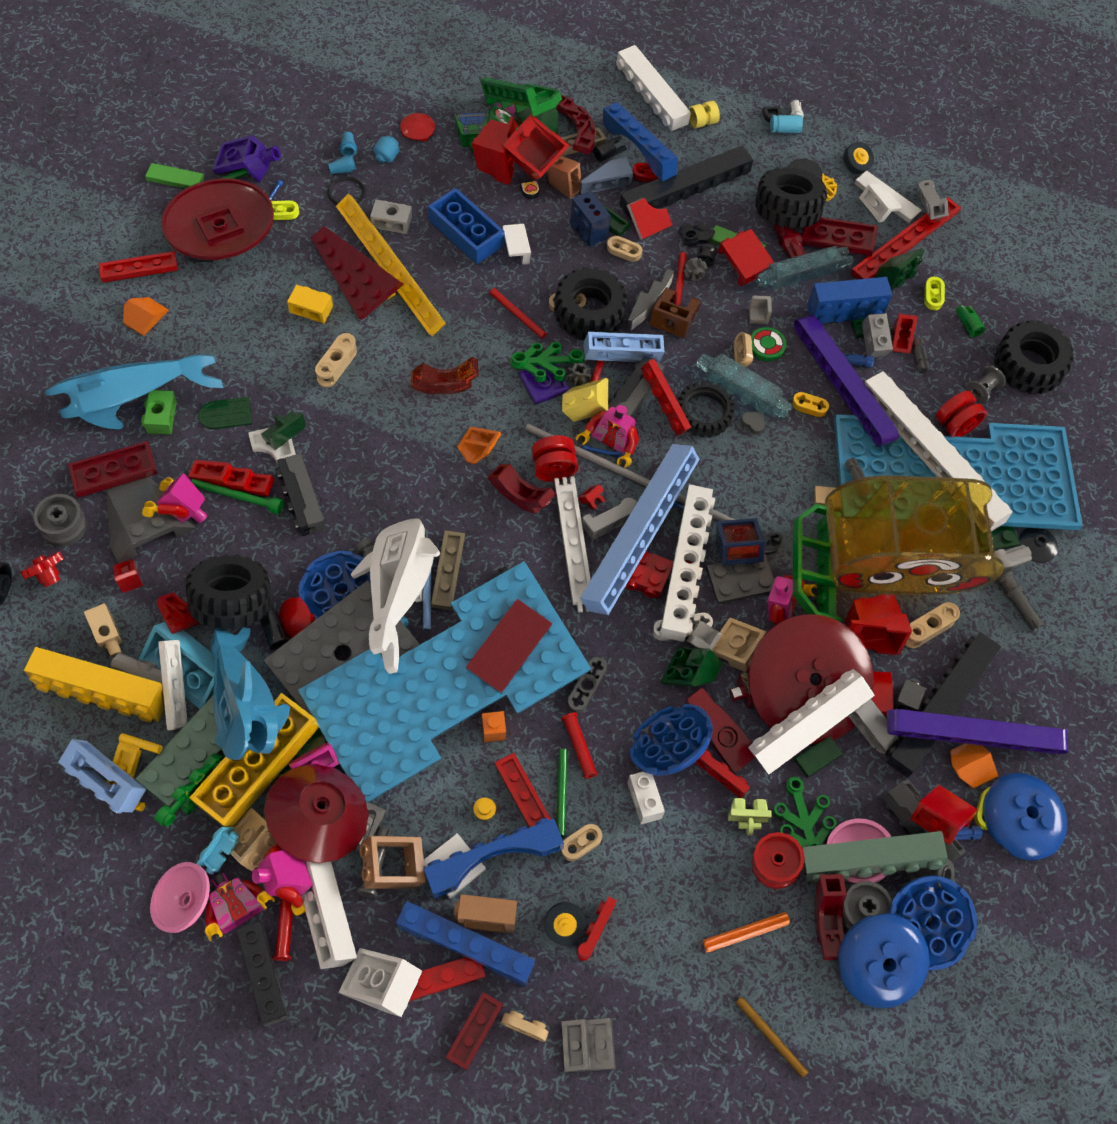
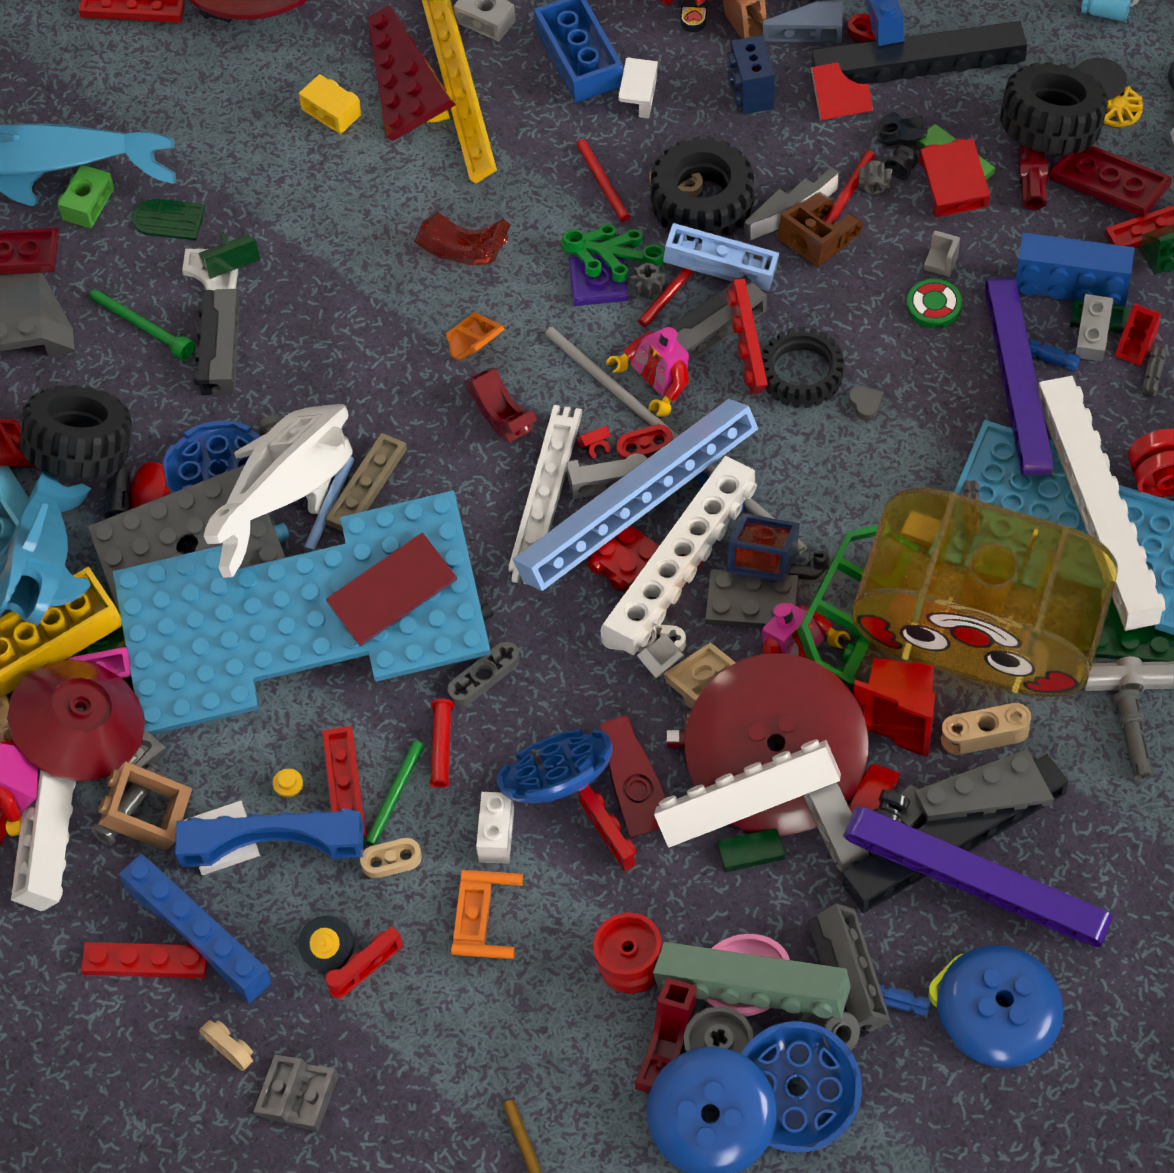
camera: 30 degrees right, 5 degrees down
orange slope [123,297,169,336] -> none
dark pink torso [142,473,208,524] -> none
red slope [188,460,275,496] -> none
tan piece [315,333,357,387] -> none
white slope [338,948,422,1017] -> none
dark red plate [446,992,504,1071] -> none
medium nougat window [454,894,517,934] -> none
orange brick [482,711,506,743] -> none
red wheel [531,435,579,482] -> none
light yellow slope [562,378,608,422] -> none
blue hinge [582,444,622,458] -> none
dark green tile [594,204,631,237] -> none
tan plate [607,236,642,262] -> none
dark green slope [660,647,723,687] -> none
clear light blue hinge [696,354,792,420] -> none
orange axle [703,912,790,953] -> none
yellowish green hips [728,798,772,836] -> none
tan plate [734,332,753,368] -> none
clear light blue hinge [757,246,854,291] -> none
green plant [773,777,836,849] -> none
yellow beam [792,392,829,417] -> none
red panel [910,785,978,845] -> none
orange slope [949,743,998,789] -> none
none -> orange plate [451,870,523,959]
none -> red plate [617,424,673,460]
none -> black wheel [873,789,910,823]
none -> dark grey wing [915,749,1054,821]

